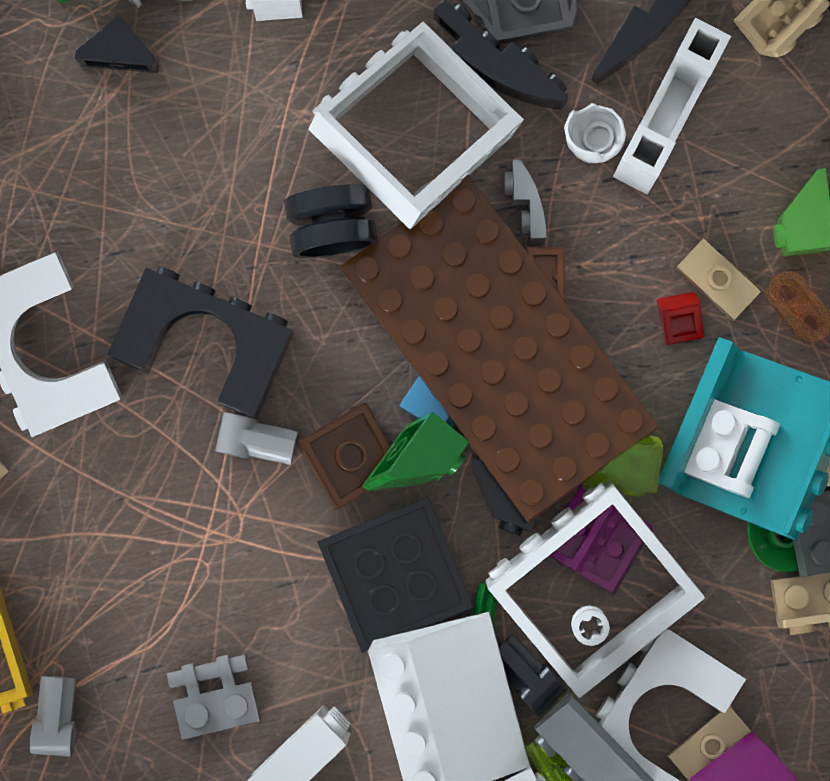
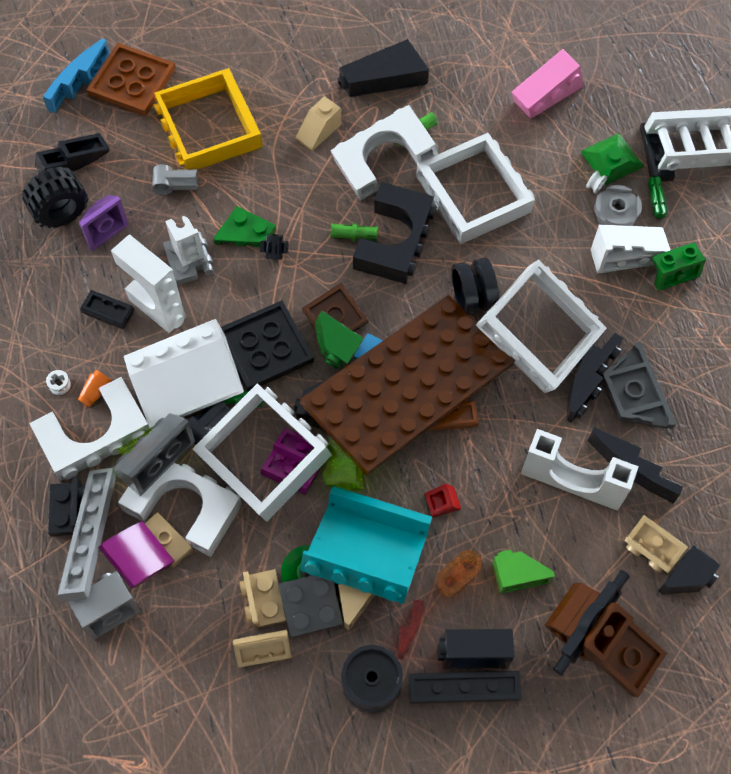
camera: 85 degrees right, 20 degrees down
black slope [75,15,159,73] -> none
light grey piece [215,413,298,465] -> none
light grey slope [504,160,547,244] -> none
white hair [564,103,626,163] -> none
white bush [571,605,610,646] -> none
tan plate [675,238,761,321] -> none
white plate [684,399,781,499] -> none
none -> white hinge [165,216,204,266]
none -> green wing [213,206,276,247]
none -> black gear [260,234,289,260]
none -> bright green pin [331,223,378,242]
none -> white window [416,133,535,245]

